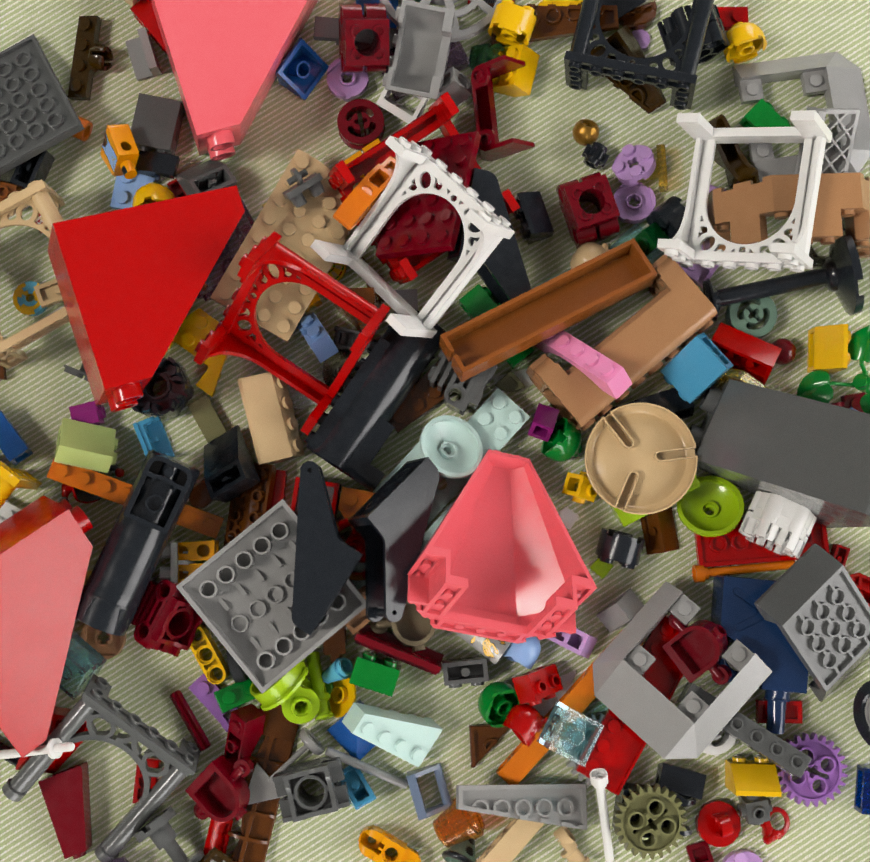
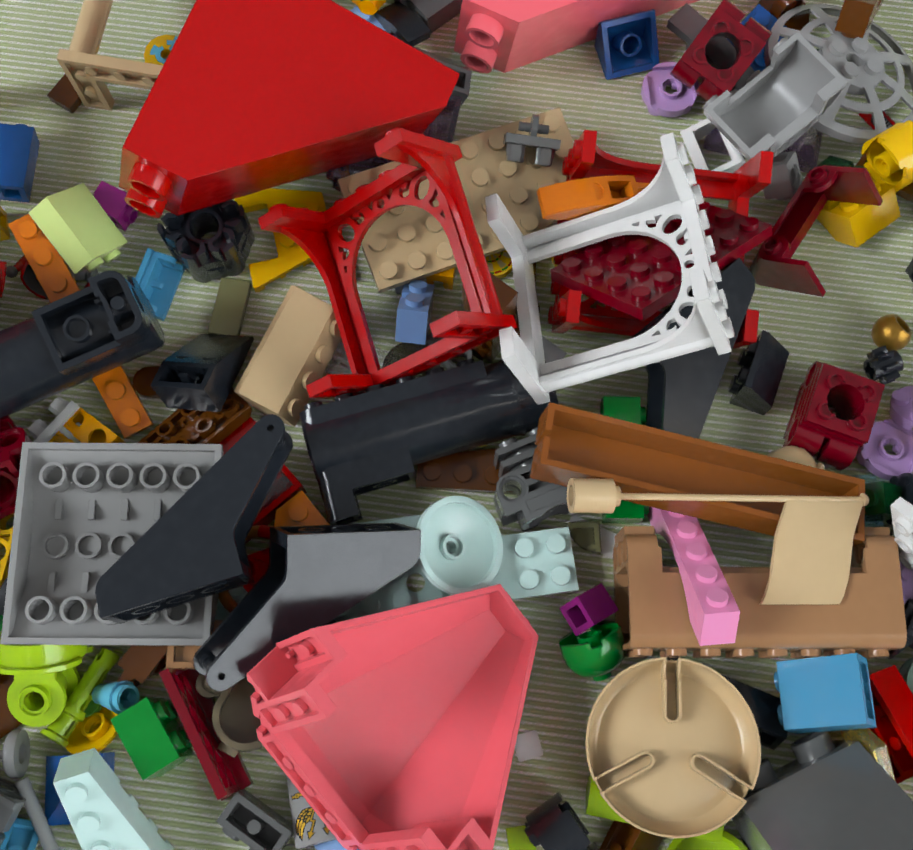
camera: 40 degrees right, 10 degrees down
dark red wheel [337,99,385,151] -> none
yellow brick [562,471,597,504] -> none
none -> tan flag [567,478,869,605]

